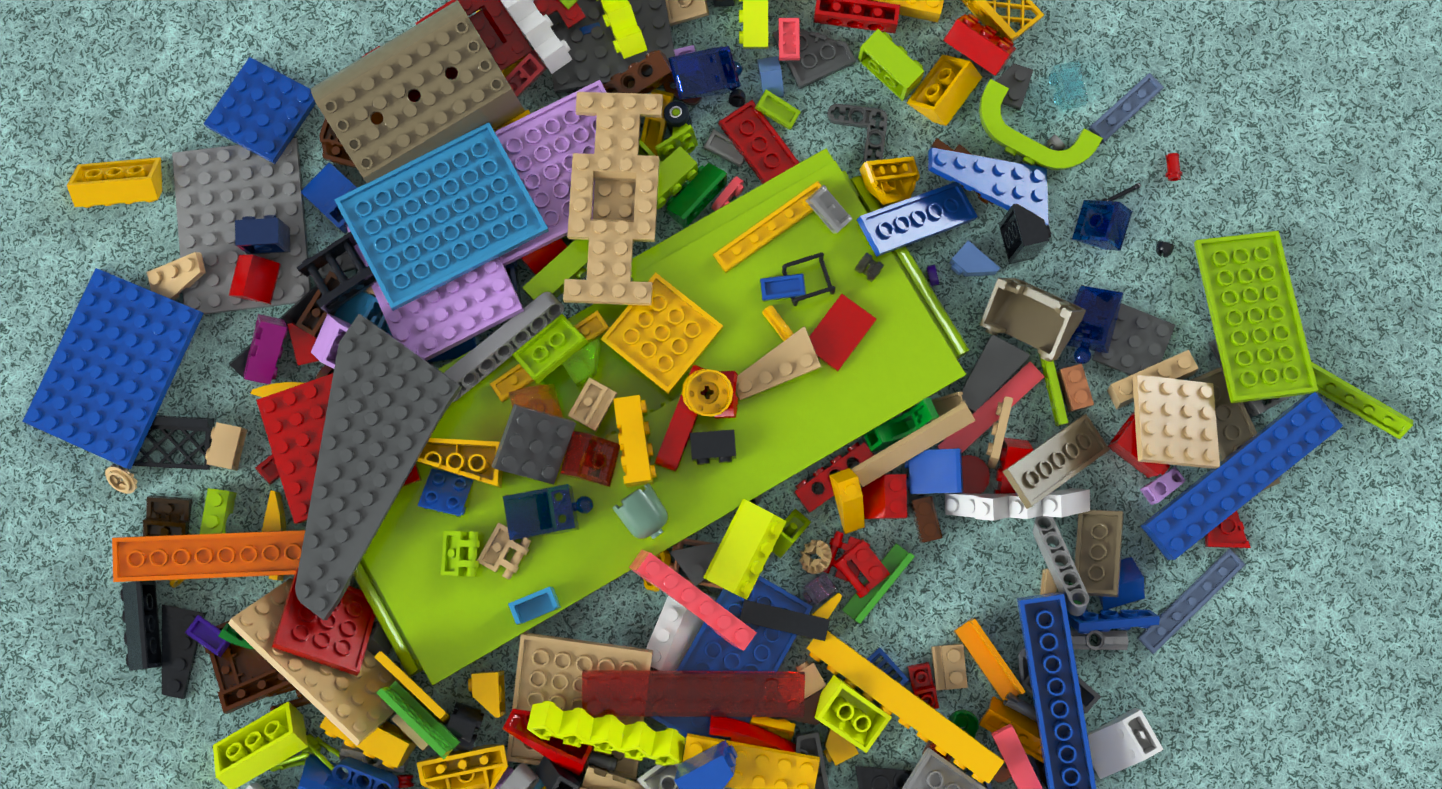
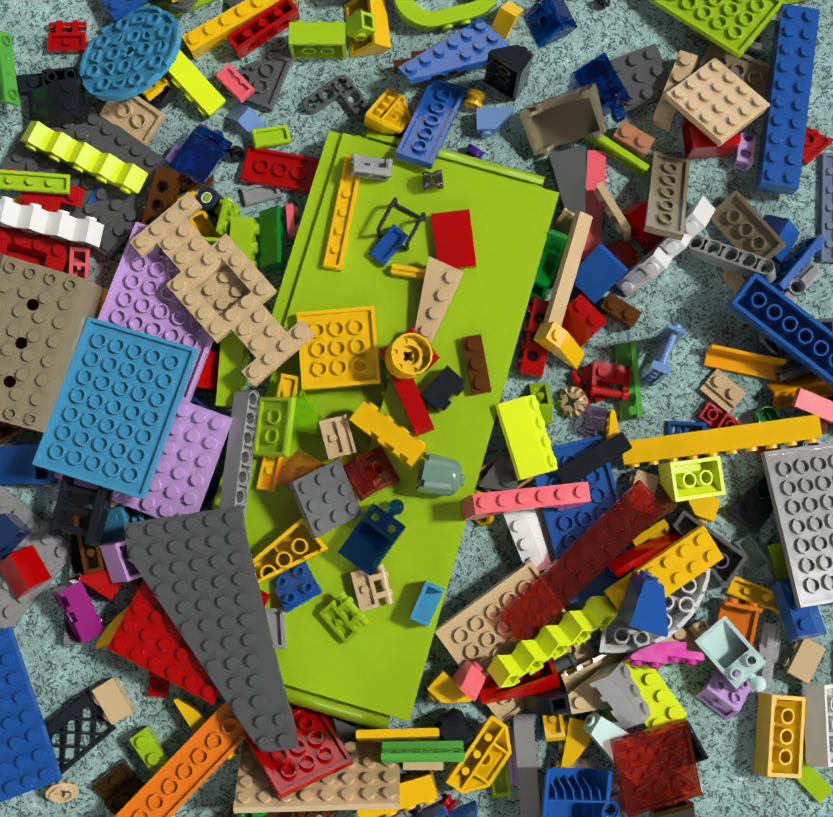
camera: 50 degrees left, 0 degrees up
none -> light grey tile [265,607,287,649]
none -> lime brick [345,10,376,41]
none -> coral slope [452,659,486,701]
none -> reddish brown plate [461,334,492,396]
none -> yellow wheel [464,89,486,111]
none -> yellow slope [491,1,524,40]
none -> medium blue fence [639,323,687,386]

